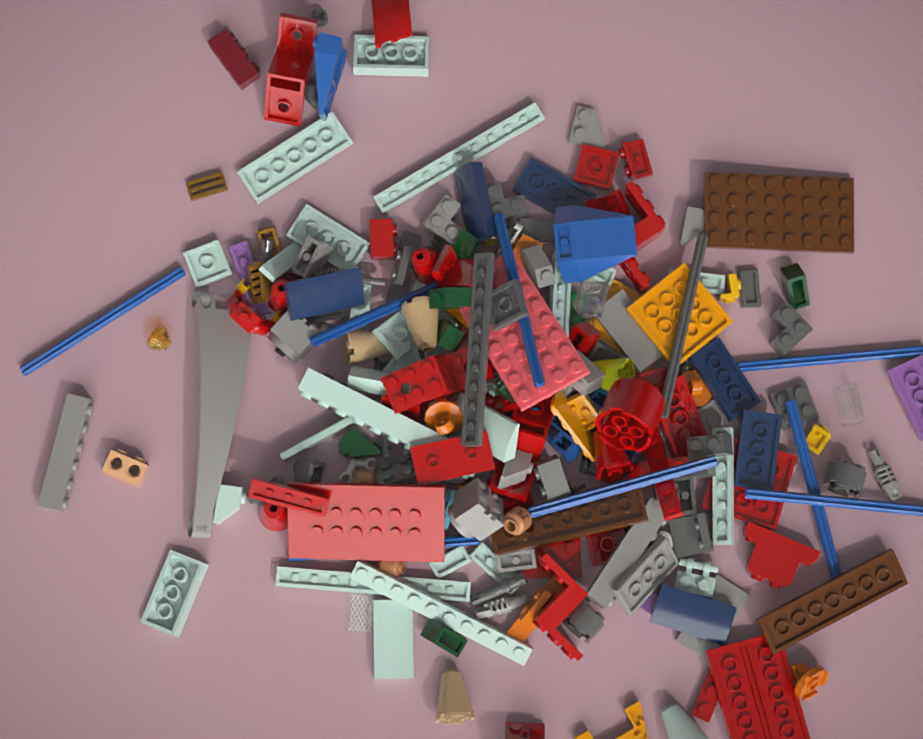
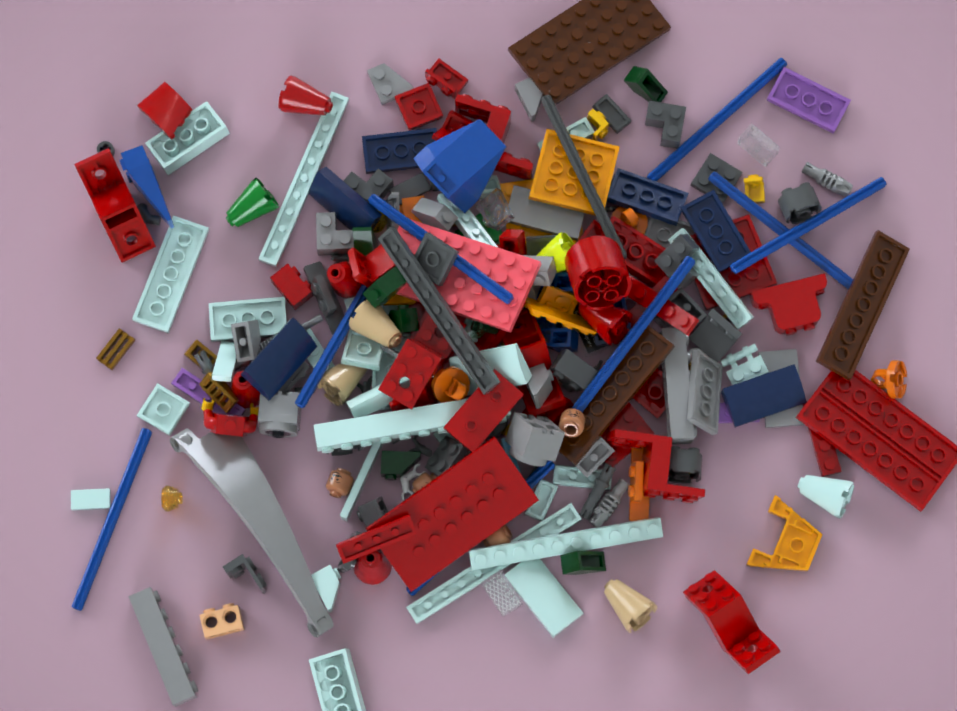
camera: 35 degrees left, 5 degrees down
dark red brick [207,28,260,91] -> none
none -> light aqua tile [71,488,111,510]
none -> dark grey bracket [223,554,267,594]
none -> green cone [226,177,279,227]
none -> red cone [278,75,333,116]
none -> nougat head [326,468,354,498]

